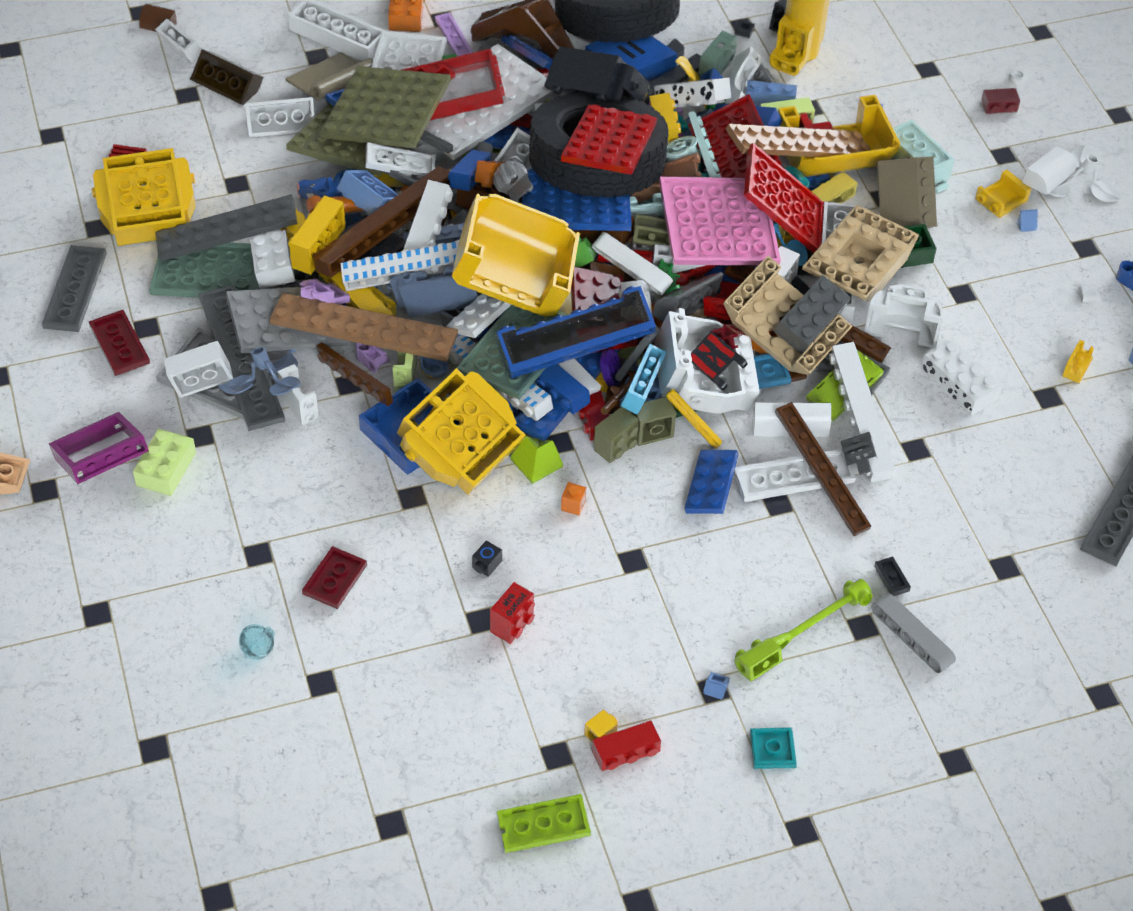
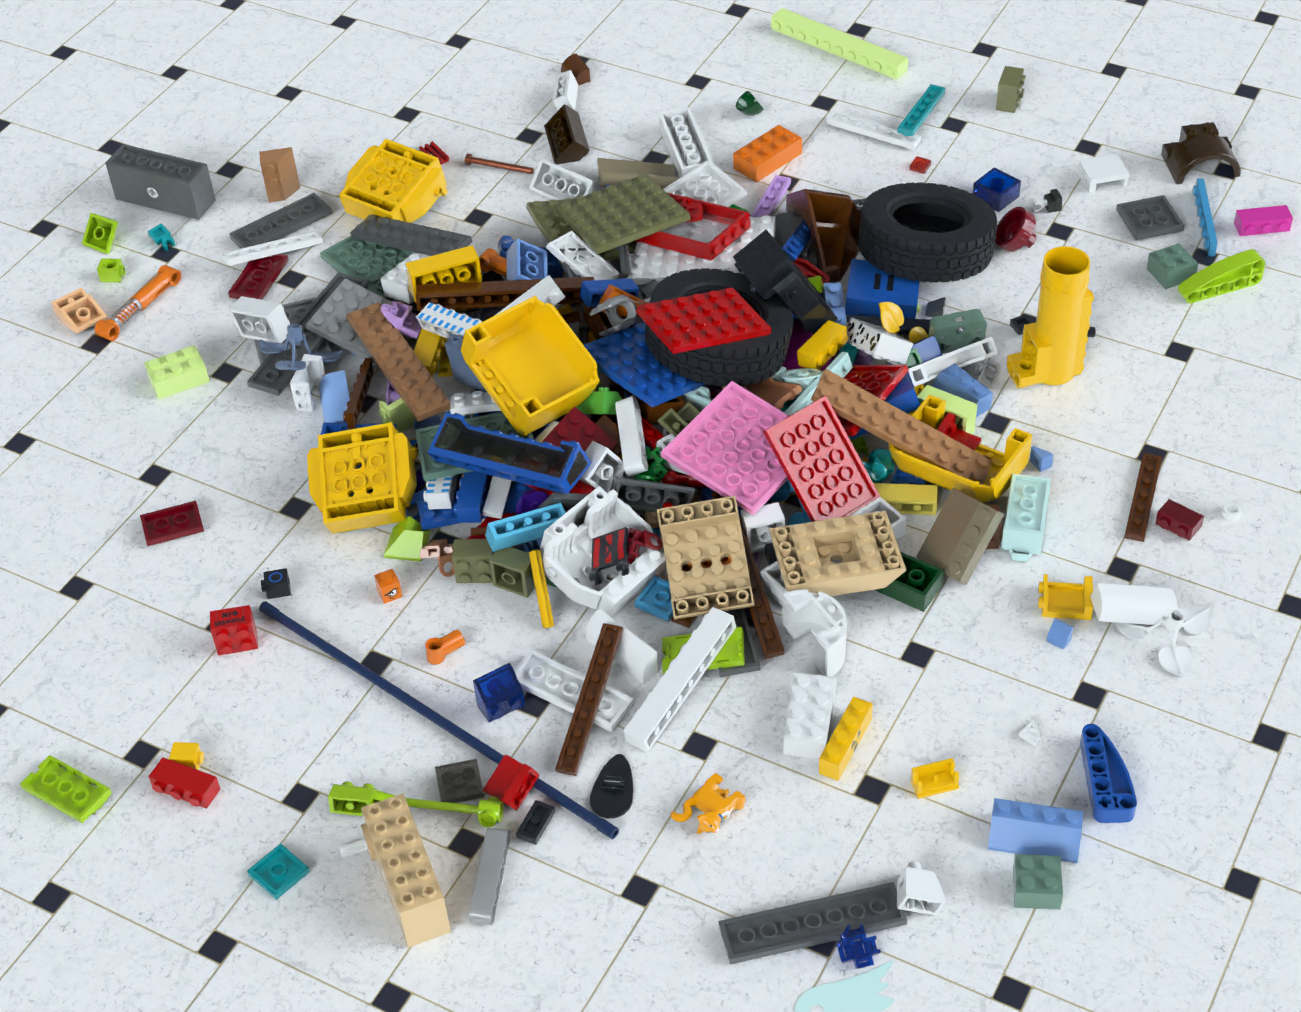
camera: 50 degrees right, 5 degrees down
magenta window [48,412,149,484] -> none
clear light blue cap [238,624,275,660] -> none
blue plate [684,450,739,514] -> none
medium blue slope [703,672,730,699] -> none
dark grey brick [774,275,851,354] -> none
dark grey piece [840,431,878,475] -> none
none -> orange piece [95,265,181,341]
none -> white tile [222,231,323,266]
none -> medium nougat slope [259,147,300,203]
none -> dark blue piece [259,601,619,840]
none -> light blue brick [319,370,350,423]
none -> tan piece [338,793,451,948]
none -> nougat piece [420,539,455,577]
none -> orange piece [425,629,465,665]
none -> clear smoke plate [435,759,484,803]
none -> copper bar [465,153,534,174]
none -> clear blue slope [473,663,525,723]
none -> red bracket [483,755,540,811]
none -> black shield [590,754,633,819]
none -> light orange animal [670,773,745,834]
none -> yellow brick [819,696,873,781]
none -> reddish brown tile [1124,453,1162,542]

